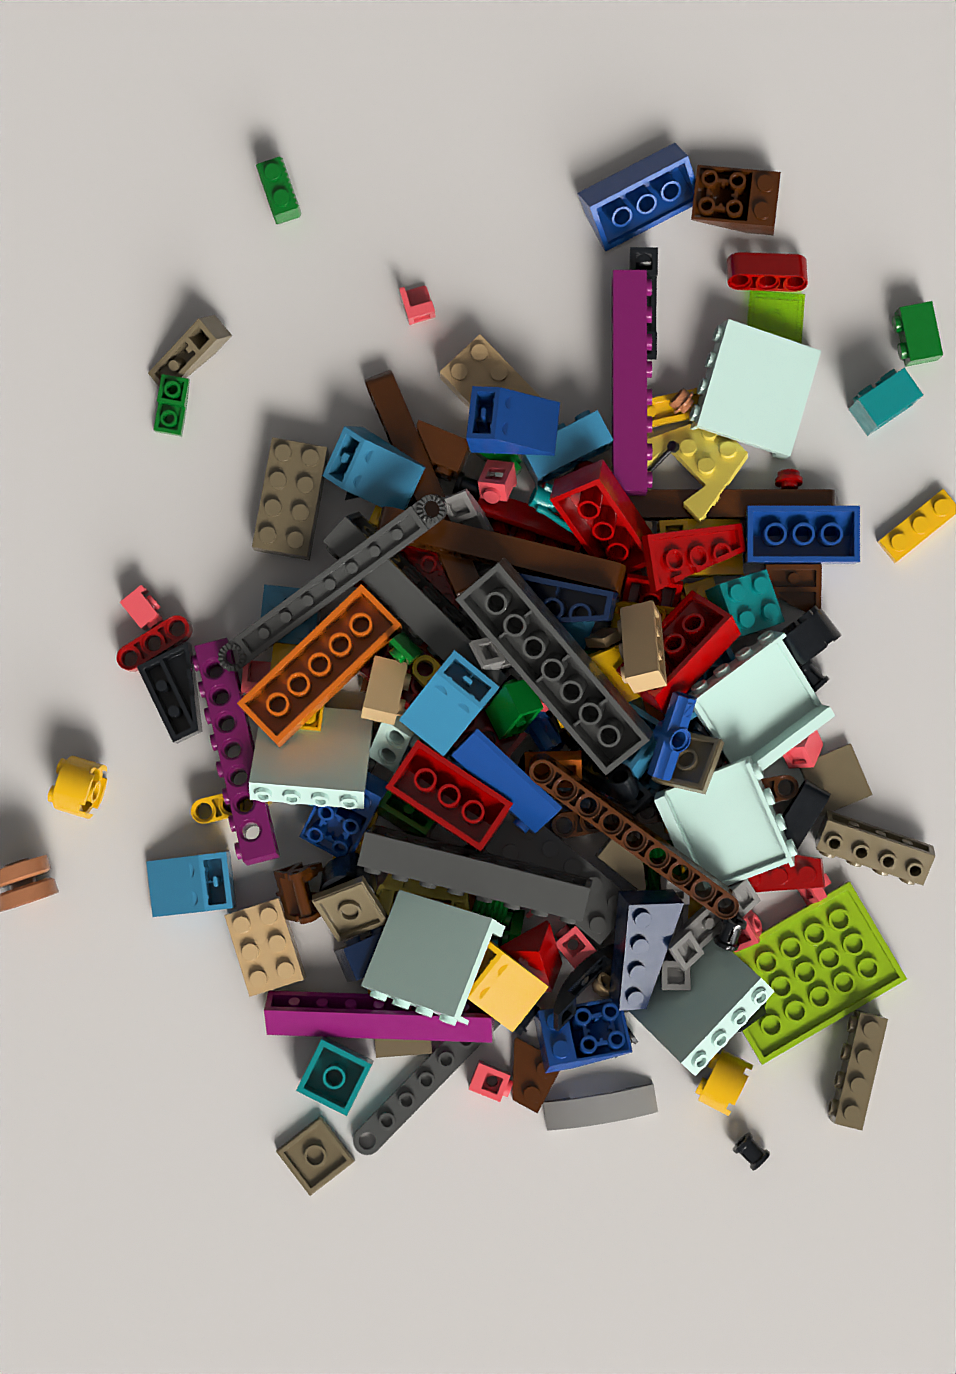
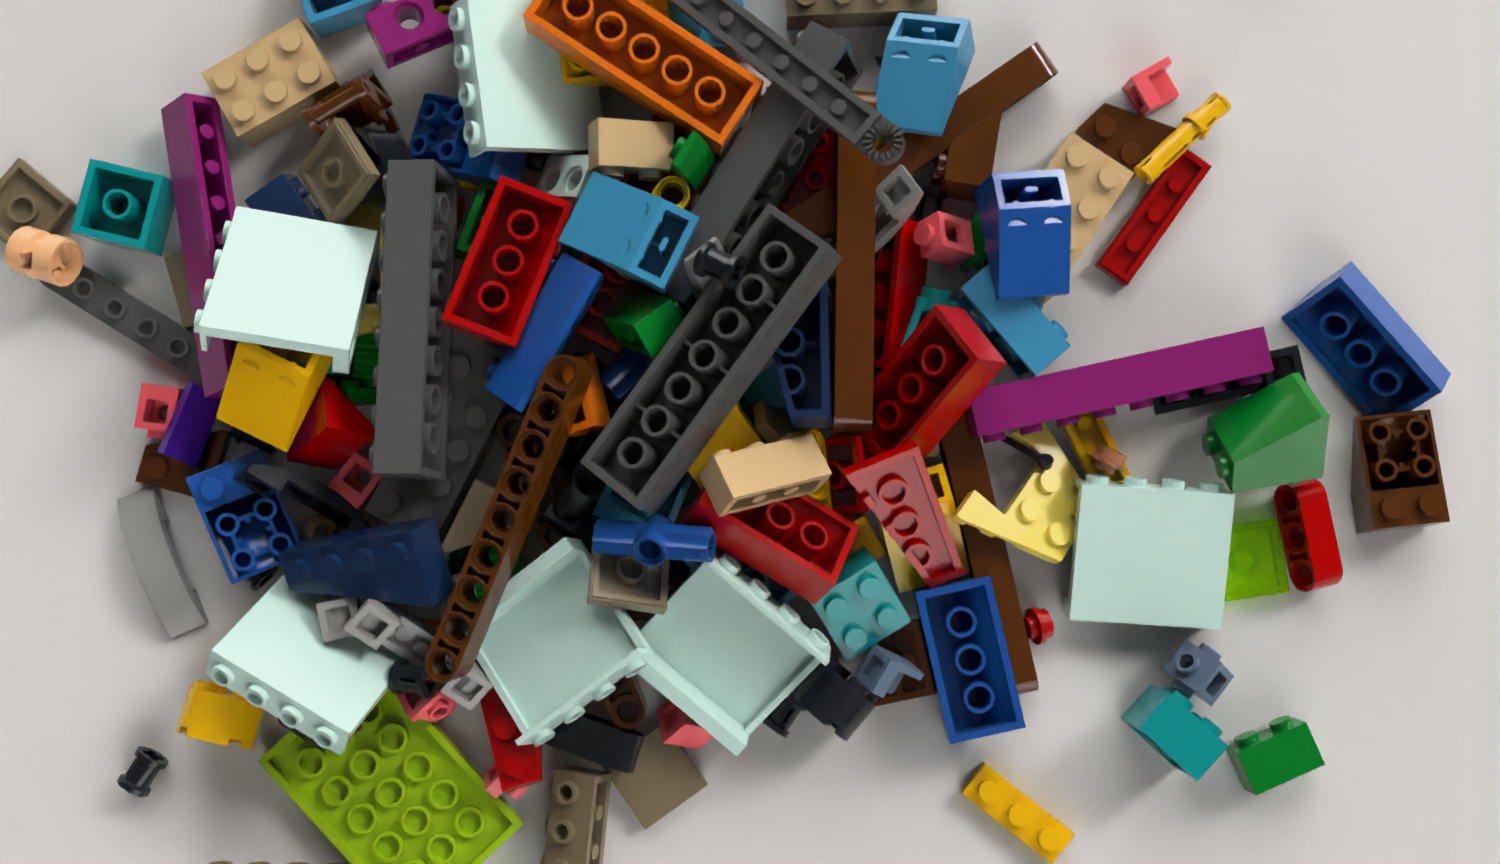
camera: 75 degrees right, 0 degrees up
none -> light nougat wheel [5,226,84,287]
none -> dark purple tile [157,382,221,467]
none -> black bush [693,241,747,290]
none -> sand blue panel [855,644,924,698]
none -> reddish brown wing [1075,103,1177,180]
none -> red tile [1094,149,1212,287]
none -> yellow pin [1134,92,1231,185]
none -> sand blue brick [1163,640,1234,707]
none -> green slope [1202,372,1330,493]

